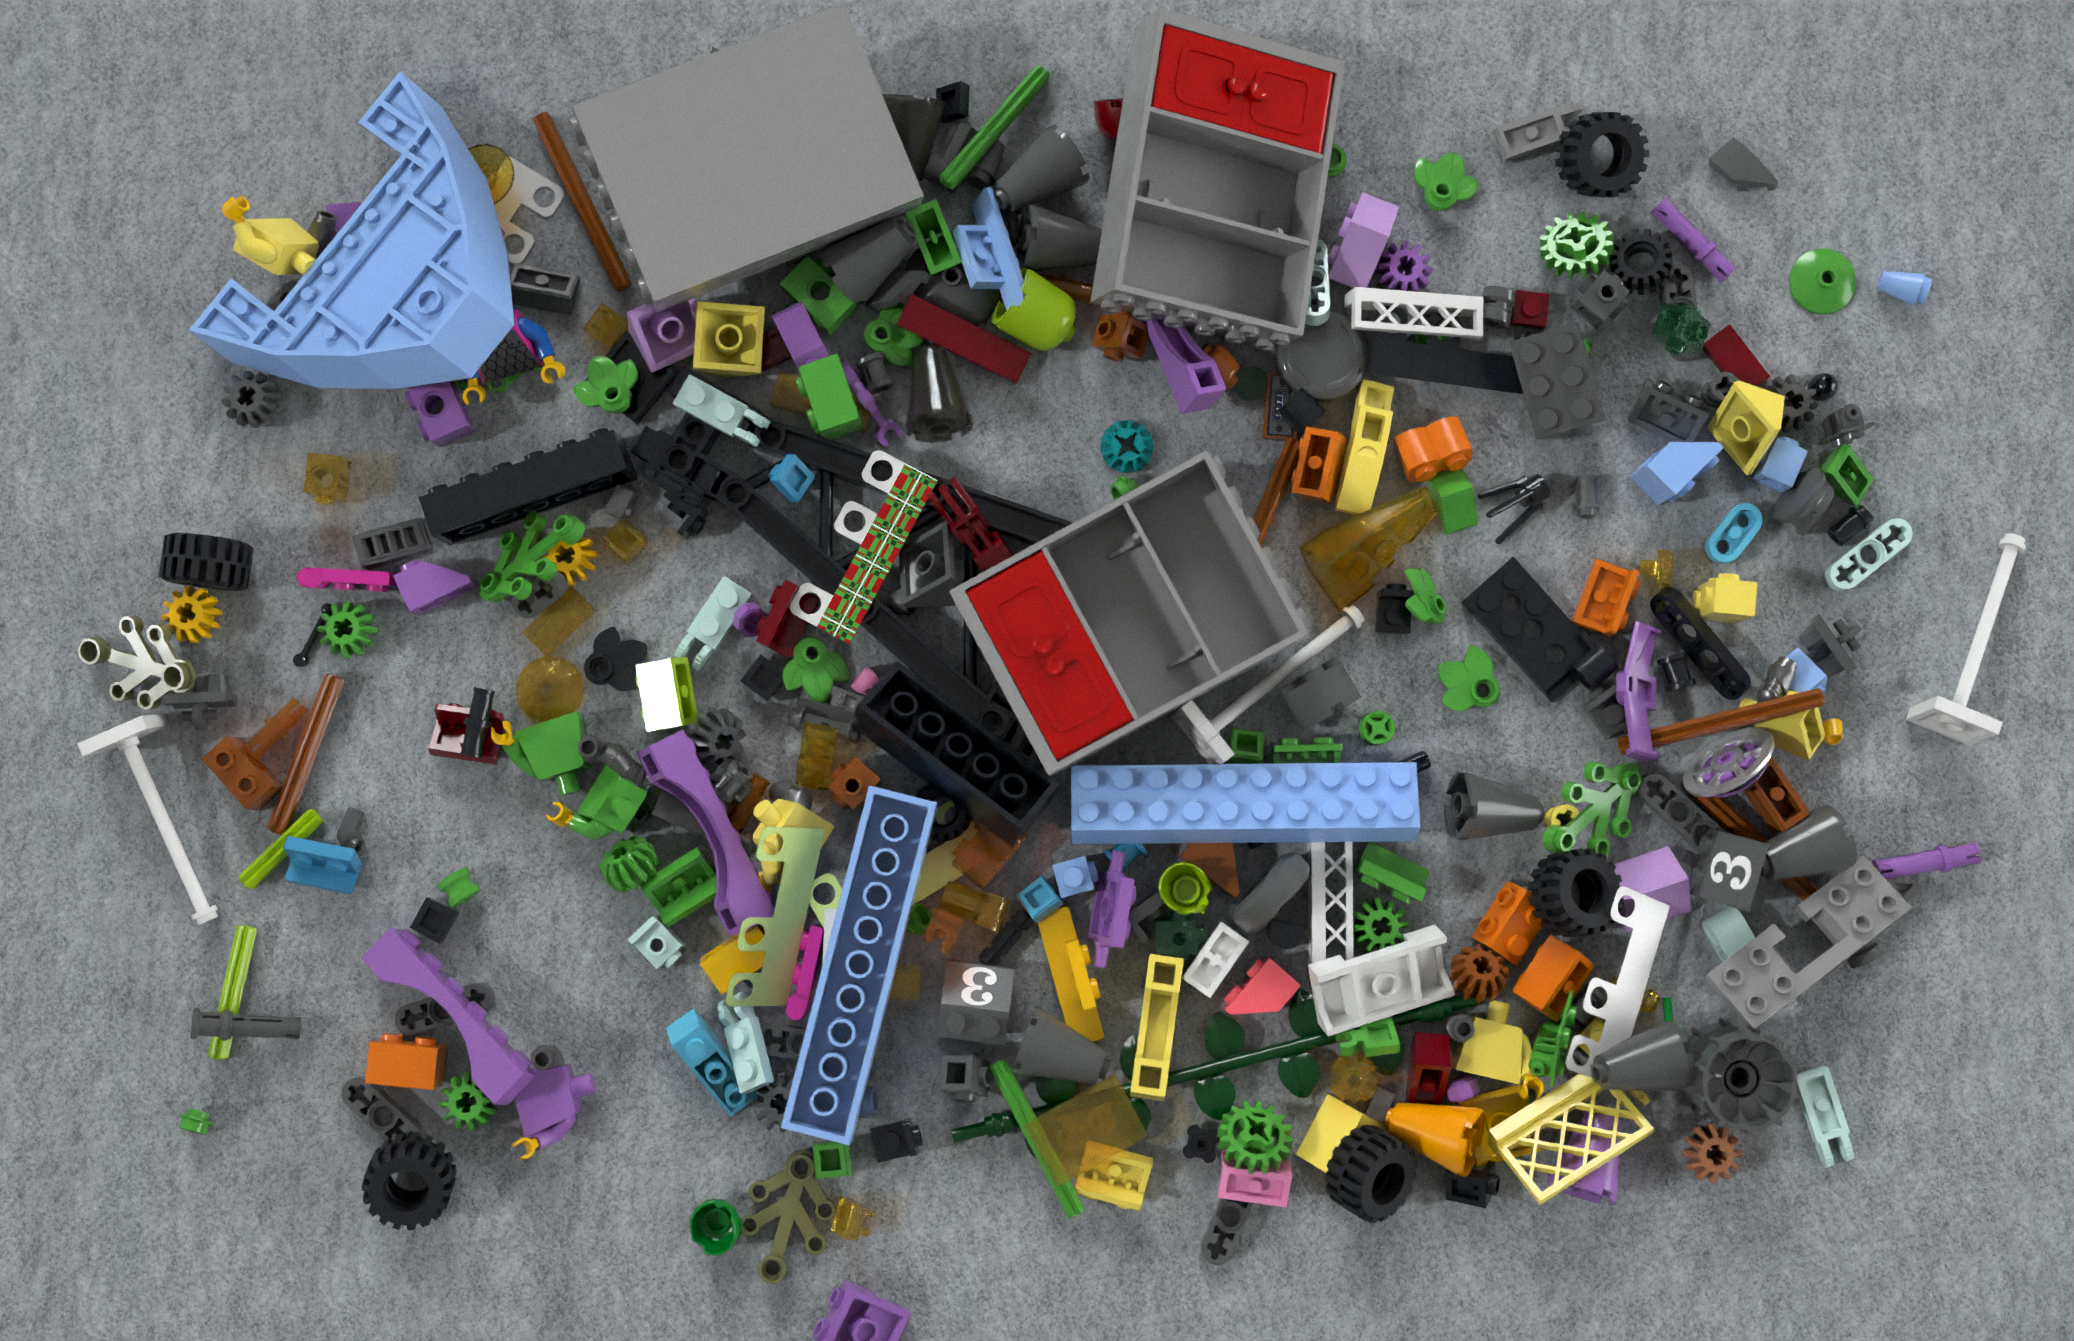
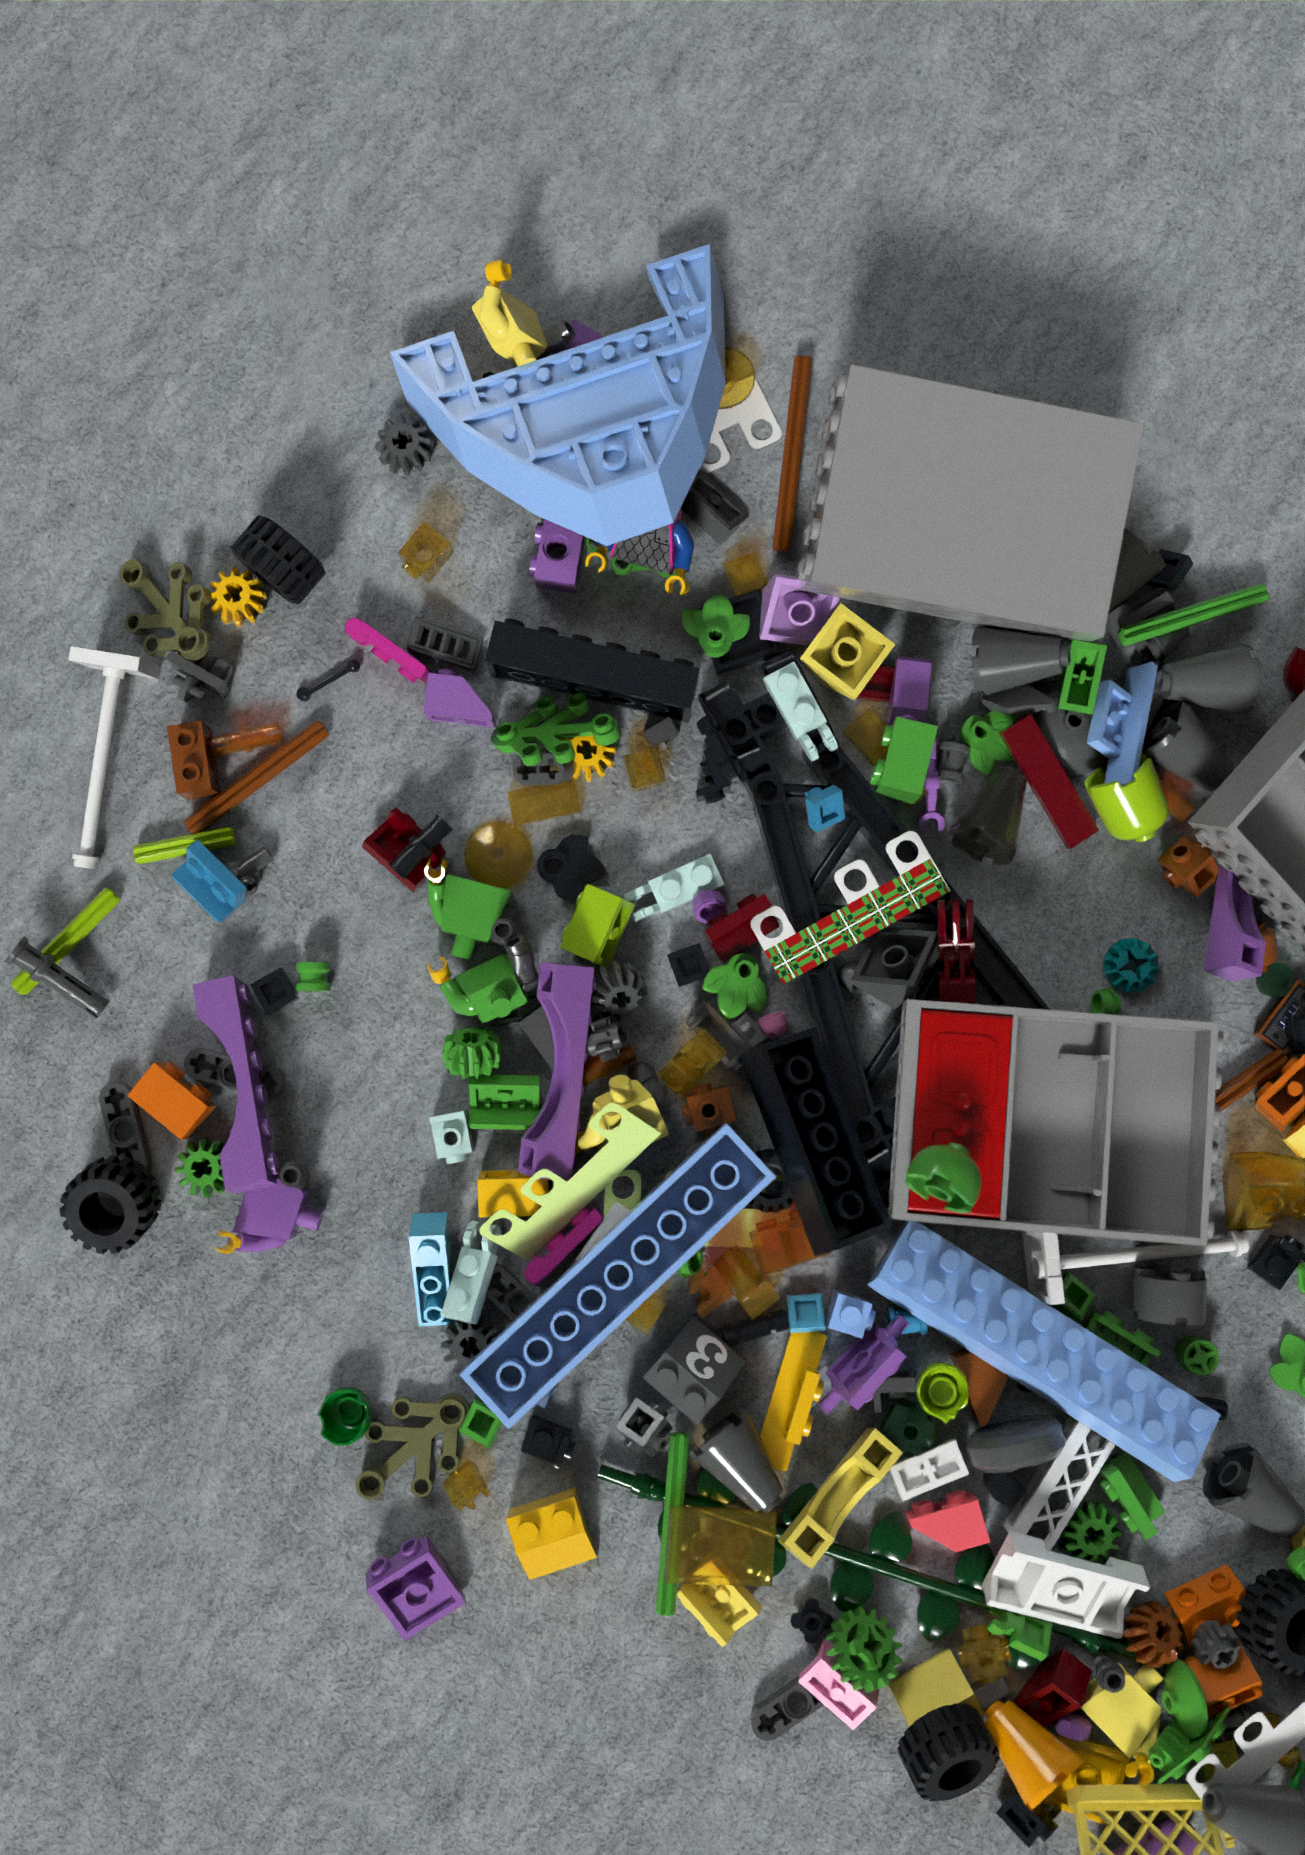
camera: 30 degrees right, 0 degrees up
bright green gear [317,601,378,659] -> none
bright green brick [779,255,858,337] -> none
none -> yellow slope [506,1487,597,1580]
none -> bright green cylinder [905,1143,982,1213]
none -> bright green dish [1162,1660,1208,1738]
none -> dark grey gear [1191,1620,1241,1668]

